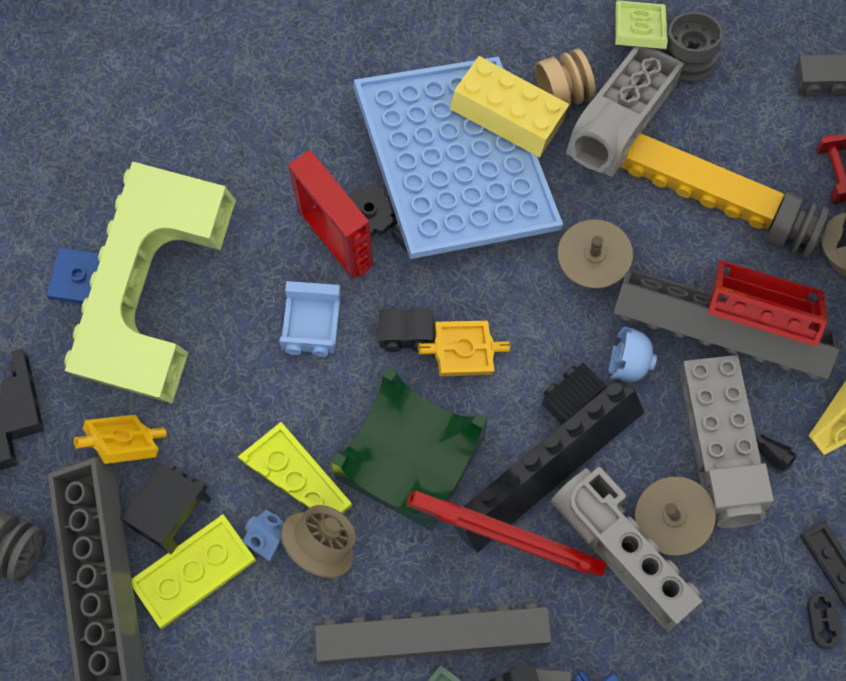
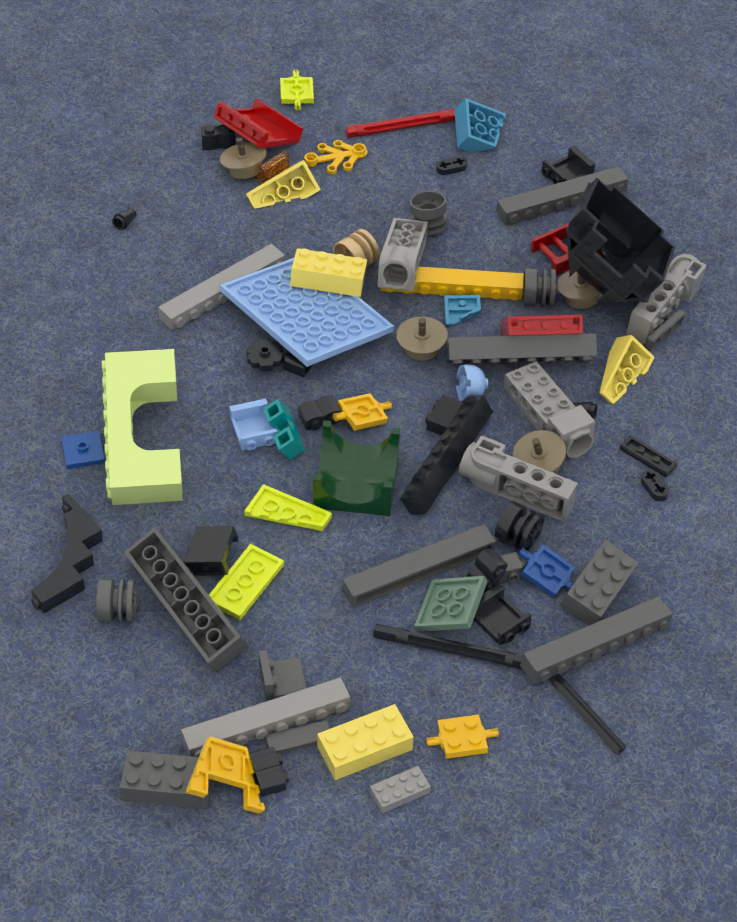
camera: 25 degrees left, 20 degrees down
yellow plate [74,415,166,464] -> none
medium blue brick [243,510,284,561] -> none
dark tan piece [281,505,356,578] -> none
red window [288,150,374,279] -> none
red piece [407,491,607,577] -> none
yellowish green tile [615,0,668,49] -> none
none -> light grey brick [158,244,285,330]
none -> teal arch [263,399,306,460]
none -> dark azure wing [444,295,481,327]
none -> black wheel [495,501,545,551]

